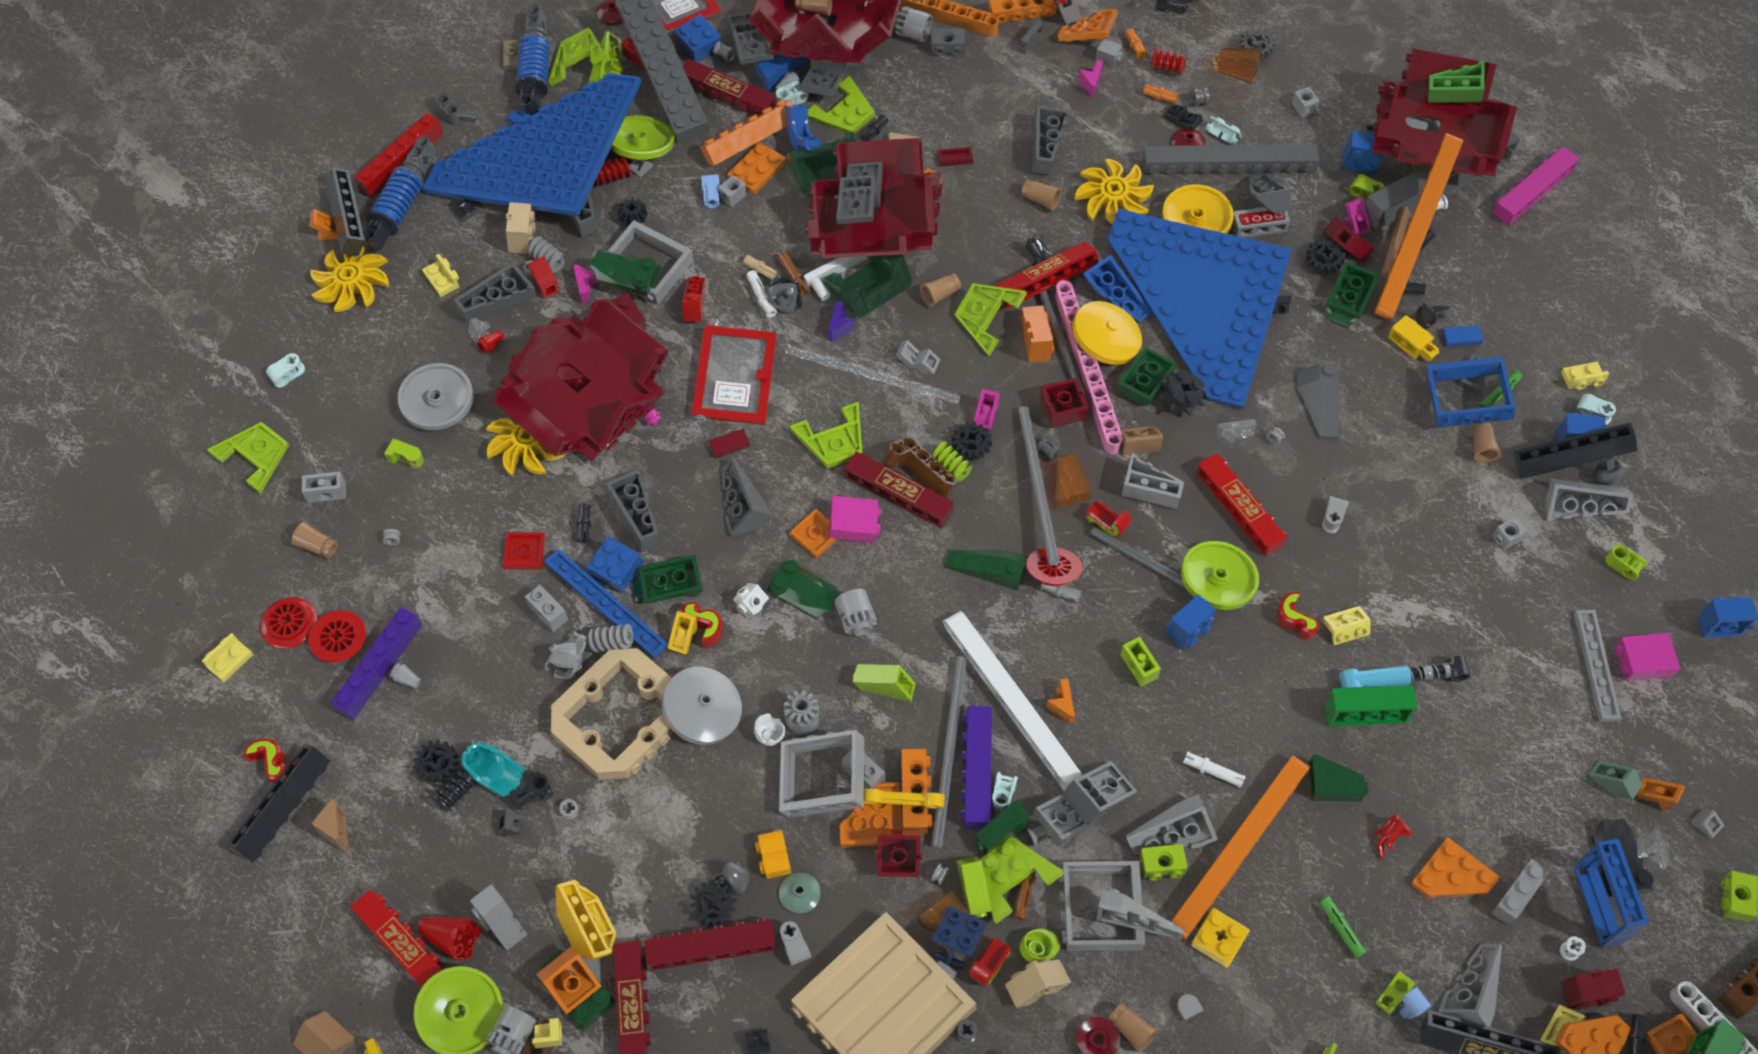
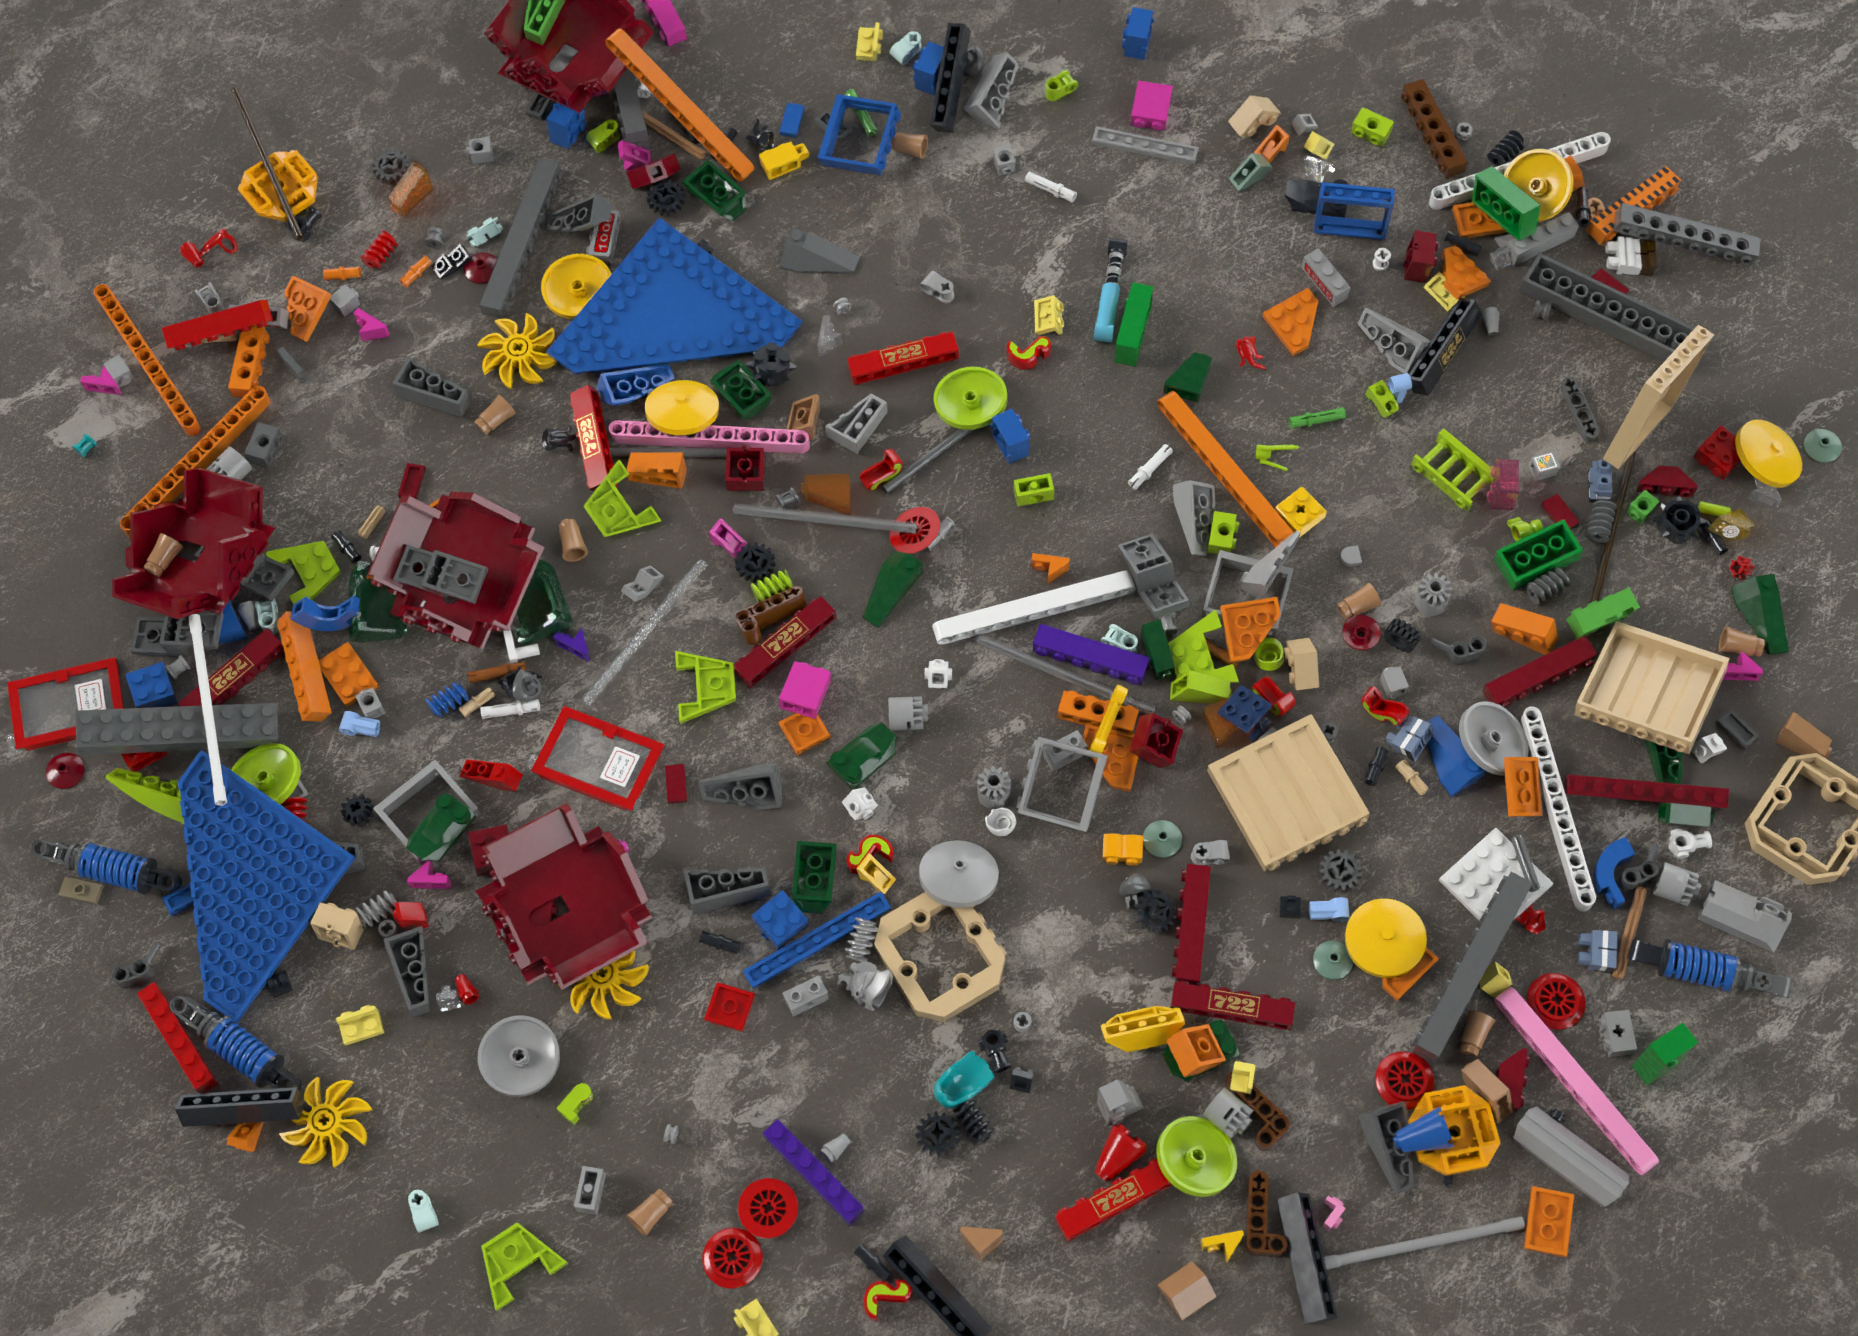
camera: 70 degrees left, 5 degrees up
lime wing [548,27,608,86] -> none
lime slope [853,664,916,701] -> none
none -> white piece [188,614,227,806]
none -> blue piece [424,680,469,718]
none -> black pin [854,1243,892,1282]
none -> white brick [925,659,952,688]
none -> white pin [1025,171,1077,203]
none -> orange plate [1220,597,1281,663]
none -> tan brick [1228,95,1281,137]
none -> lime plant [1255,444,1299,471]
none -> light yellow panel [1304,131,1335,160]

